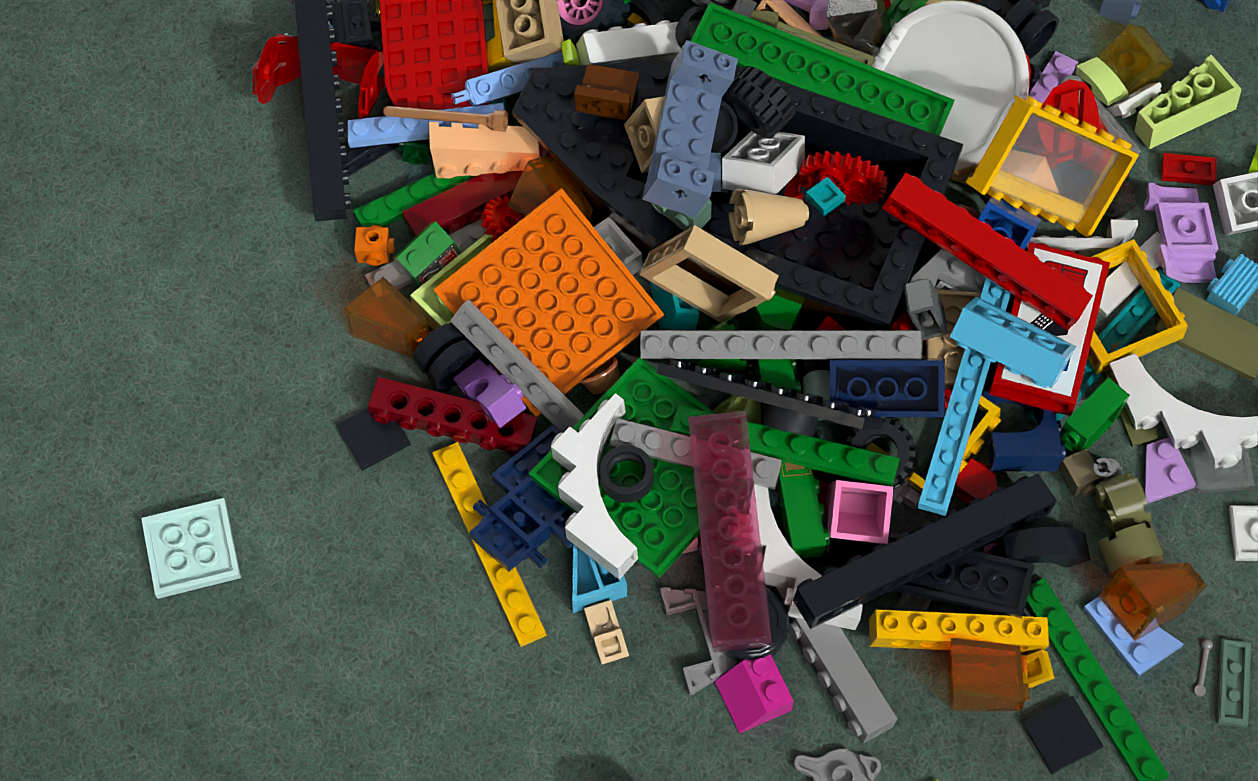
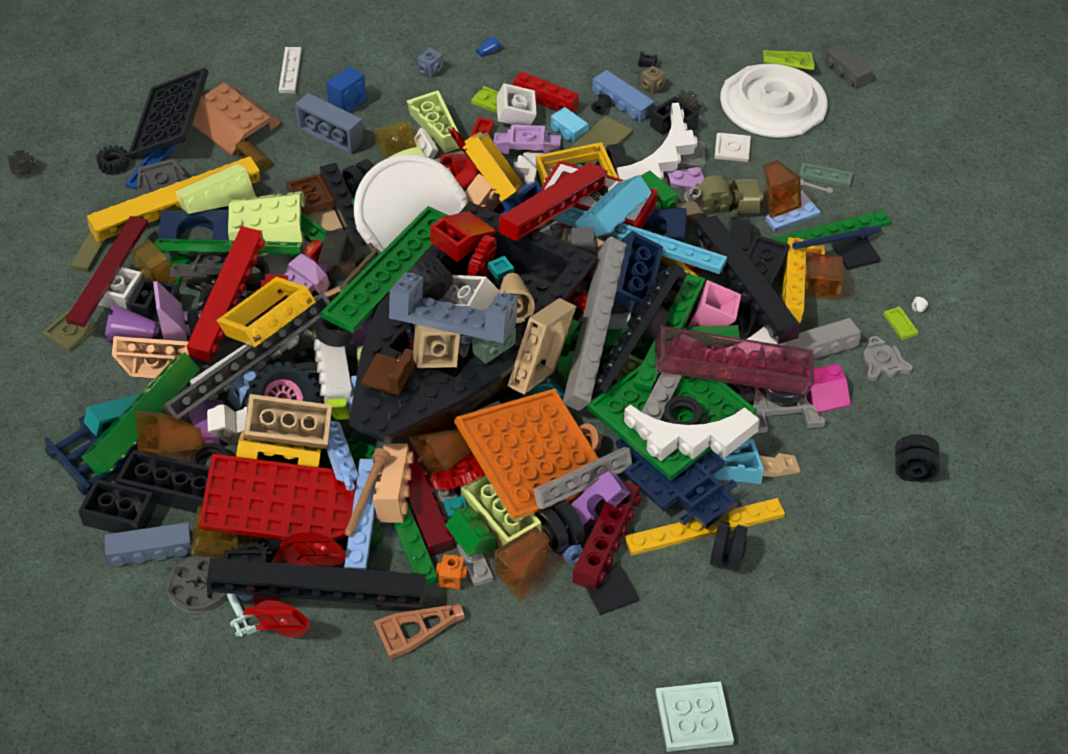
camera: 85 degrees left, 15 degrees down
none -> nougat plate [374,603,465,660]
none -> red slope [430,211,496,262]
none -> teal plate [444,496,467,521]
none -> medium blue plate [561,543,583,564]
none -> black tyre [606,143,627,173]
none -> black wheel [710,520,748,571]
none -> dark blue bar [792,226,881,250]

